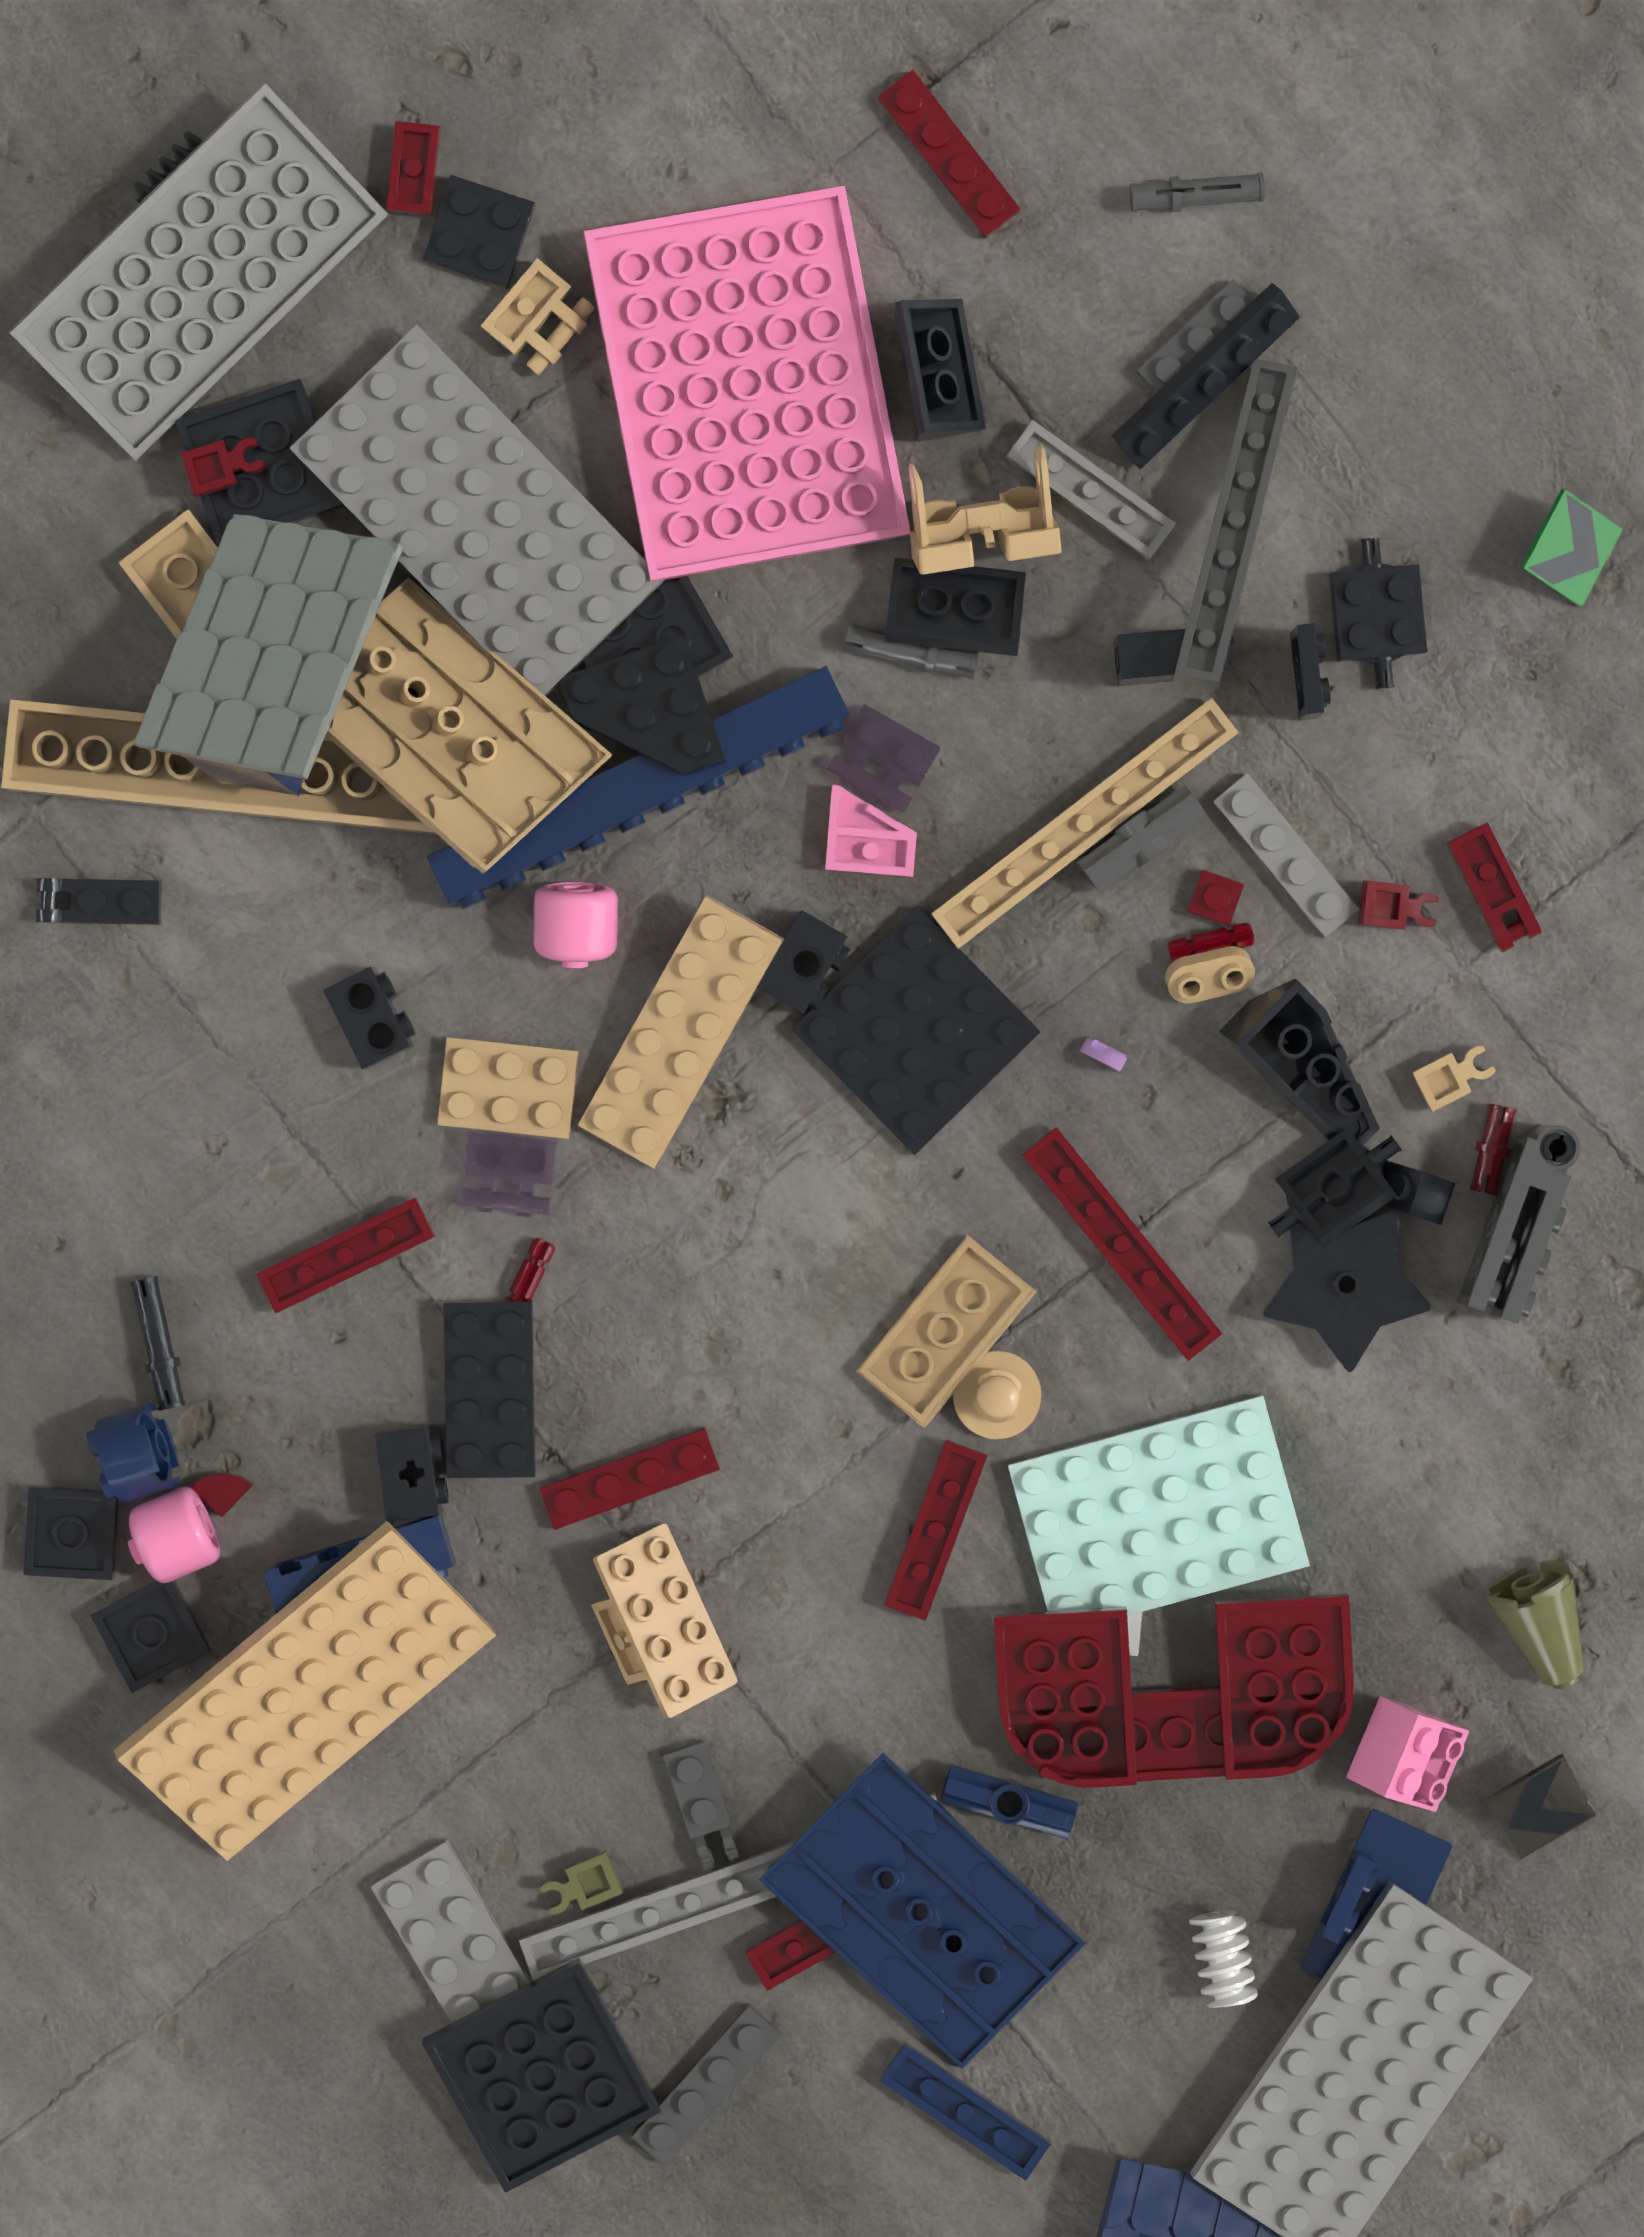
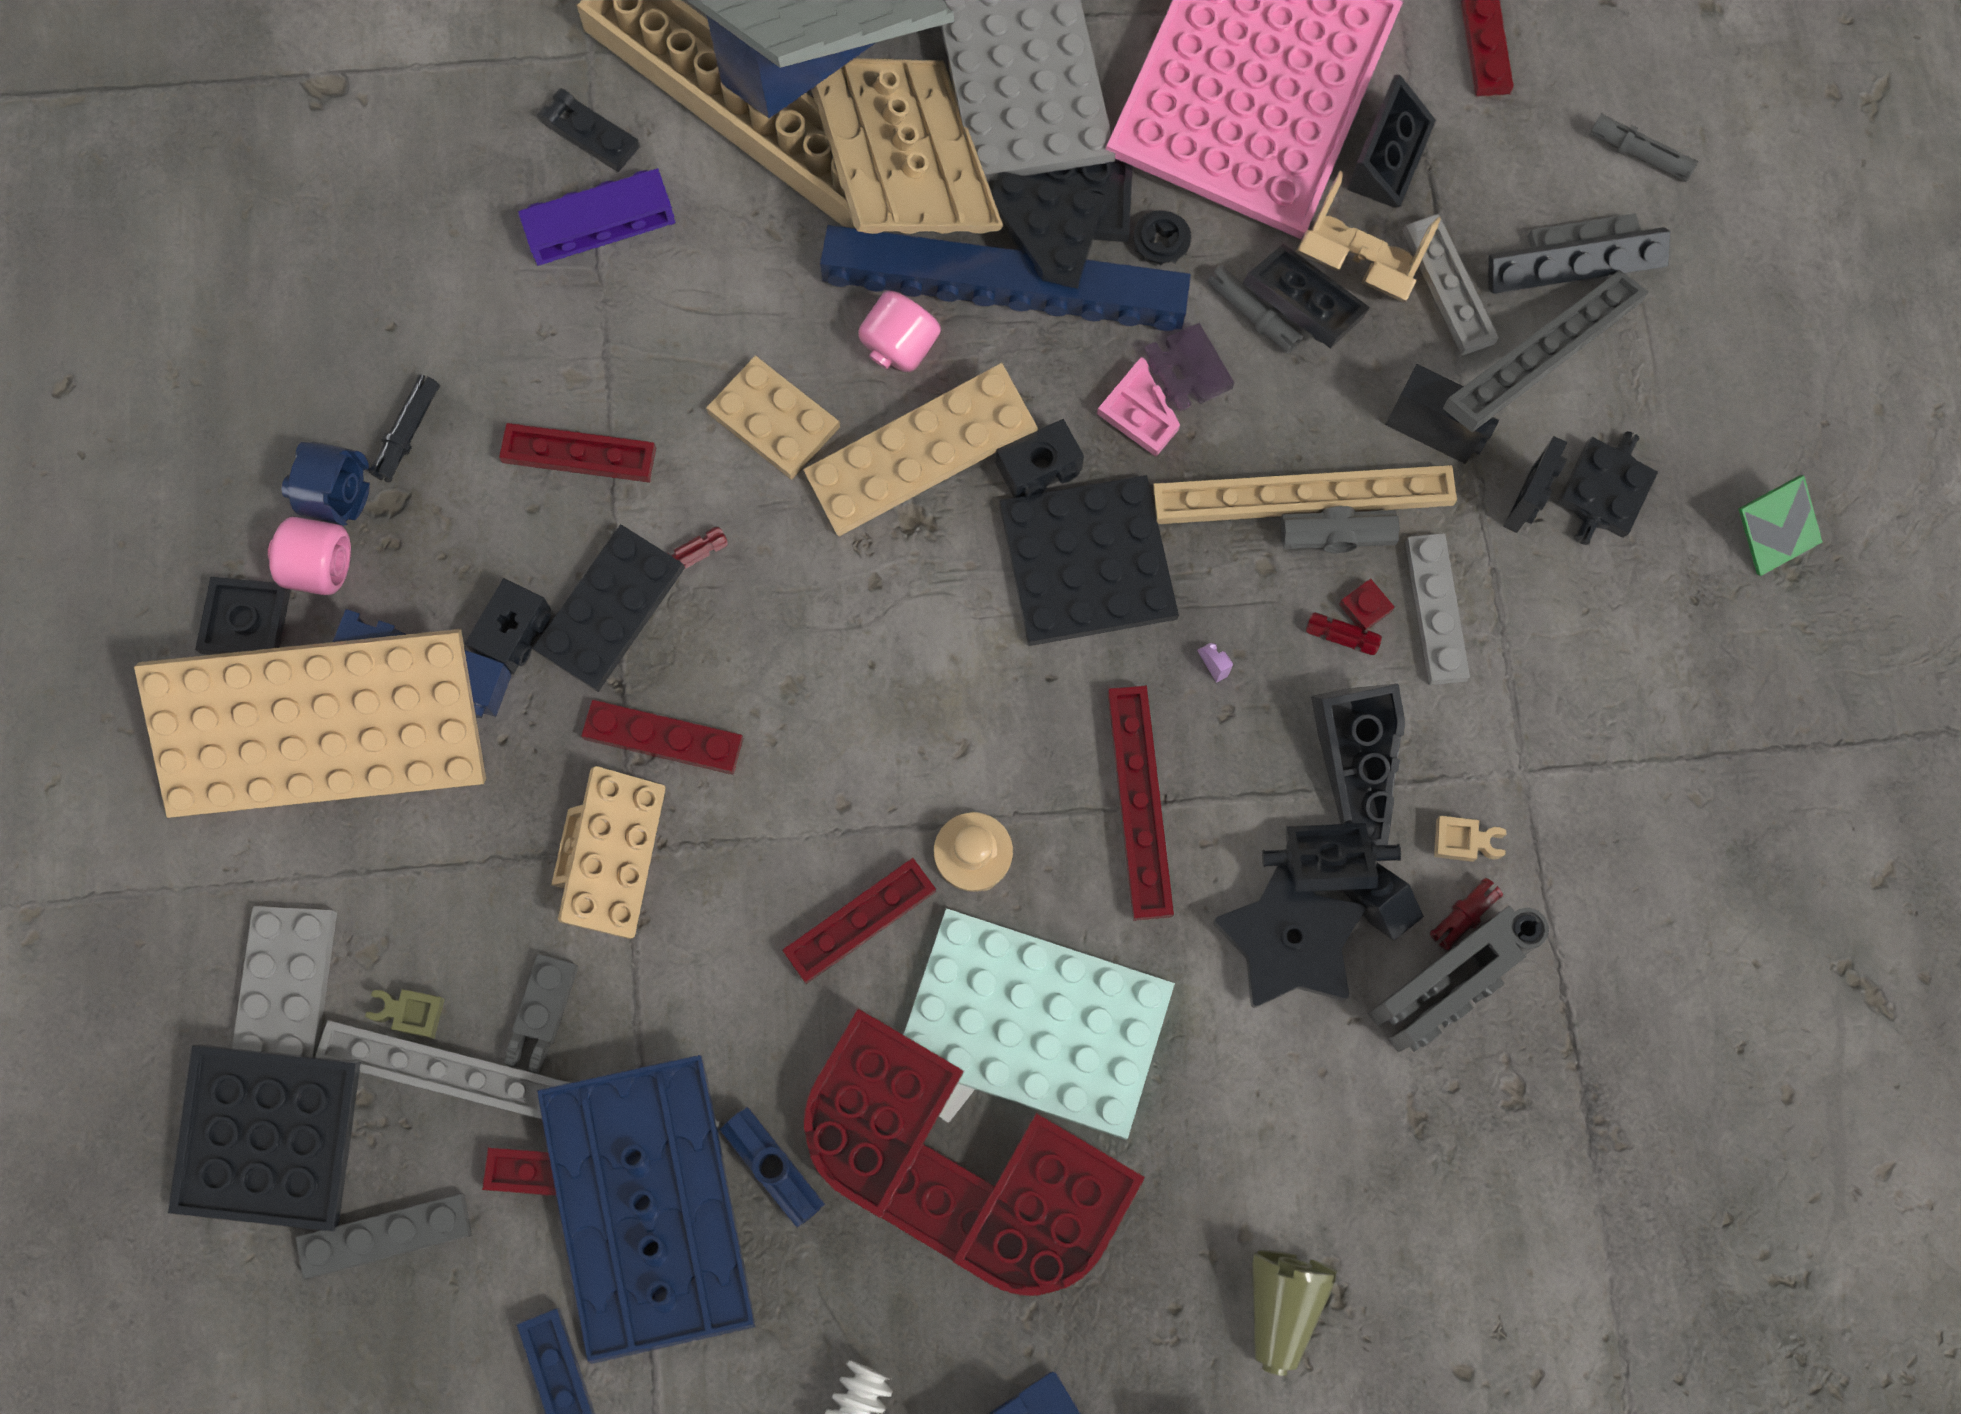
camera: 25 degrees right, 15 degrees down
black plate [24,1486,119,1581] -> none
dark red tile [190,1473,254,1517] -> none
black brick [323,967,416,1070] -> none
clear purple plate [461,1131,557,1218] -> none
tan tile [856,1235,1037,1428] -> none
tan plate [1165,946,1255,1003] -> none
bright pink slope [1346,1696,1469,1812] -> none
dark red plate [1358,880,1439,930] -> none
dark red plate [1446,822,1542,953] -> none
none -> dark purple brick [518,168,676,266]
none -> black gear [1133,210,1191,266]

